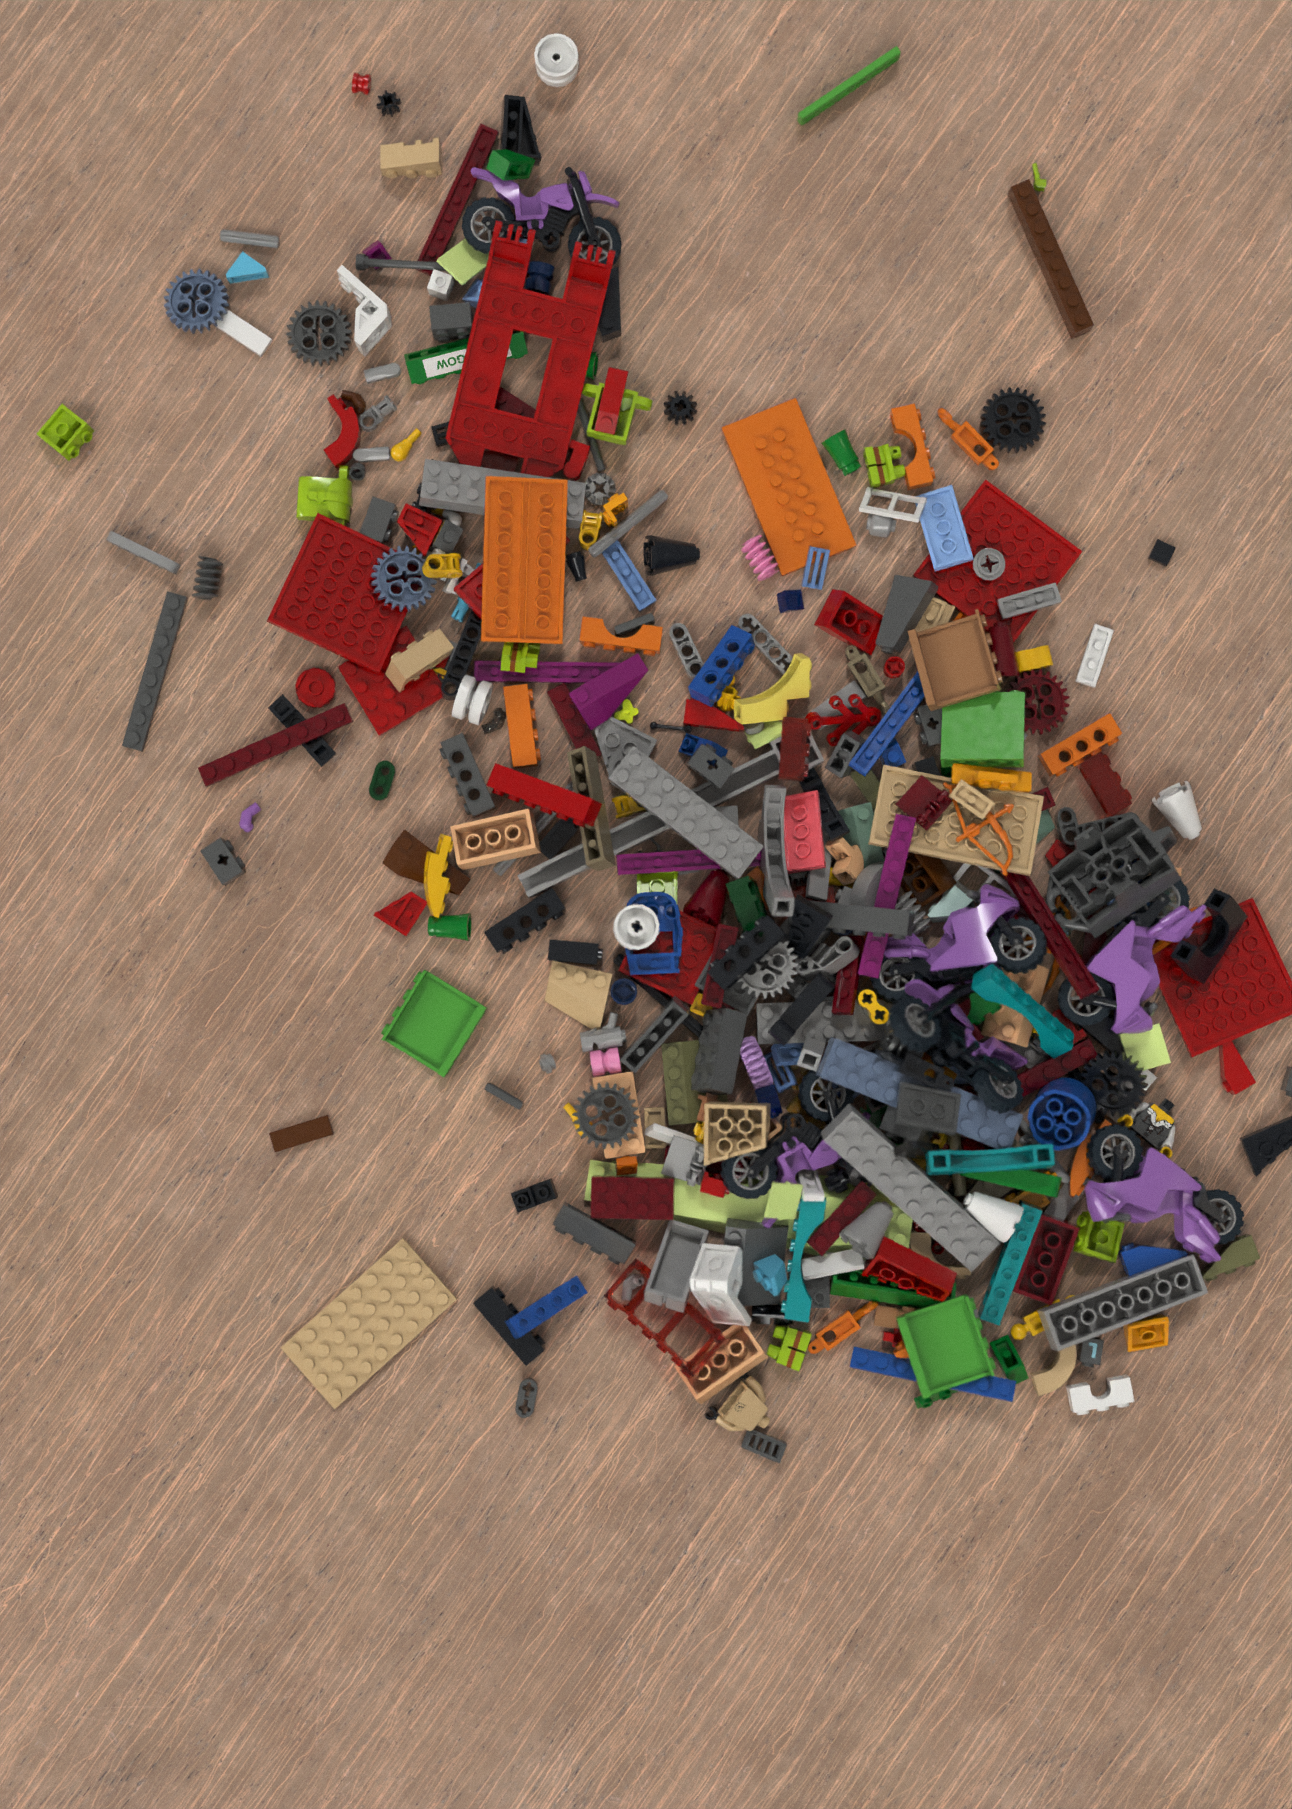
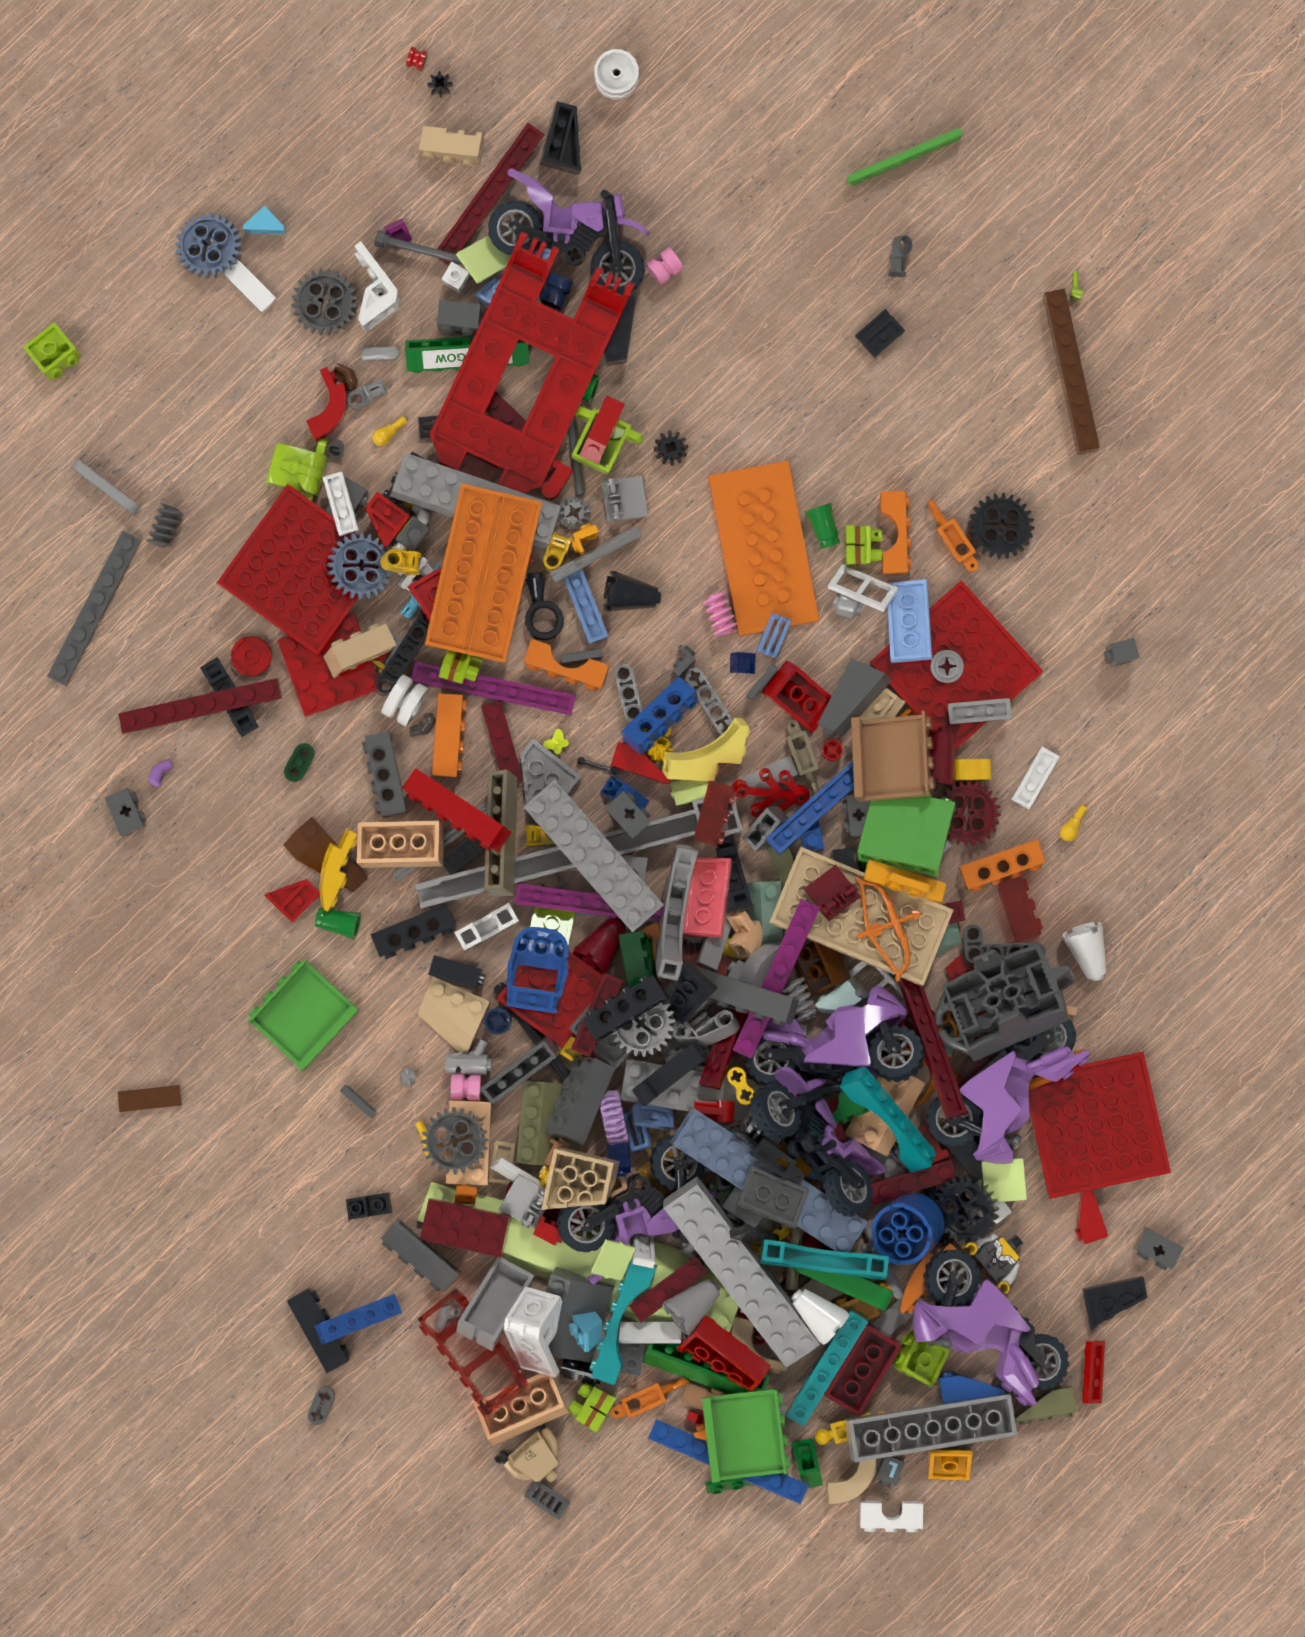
camera: 10 degrees right, 0 degrees up
light grey axle [220,229,280,248] -> none
tan plate [281,1238,457,1409] -> none
light grey bar [353,447,391,463] -> none
green slope [486,149,535,181] -> none
magenta wedge [569,653,649,730] -> none
white wheel [613,904,659,950] -> none
light grey tile [743,722,764,735] -> none
light grey brick [797,1036,826,1072] -> none
black gear [824,1167,850,1193] -> none
tan plate [949,779,995,820] -> none
black tile [1148,539,1176,567] -> none
black arch [1170,888,1248,984] -> none
none -> white tile [323,472,359,537]
none -> white arch [454,903,520,951]
none -> black tyre [525,600,564,640]
none -> light grey hinge [602,476,648,522]
none -> bright pink wheel [646,247,684,285]
none -> dark grey bracket [673,645,696,677]
none -> red piece [694,1100,735,1122]
none -> dark grey tile [746,663,778,701]
none -> black plate [855,309,905,359]
none -> dark grey connector [888,235,913,278]
none -> yellow piece [1059,805,1087,842]
none -> red plate [1082,1340,1105,1404]
none -> dark grey brick [1104,638,1140,667]

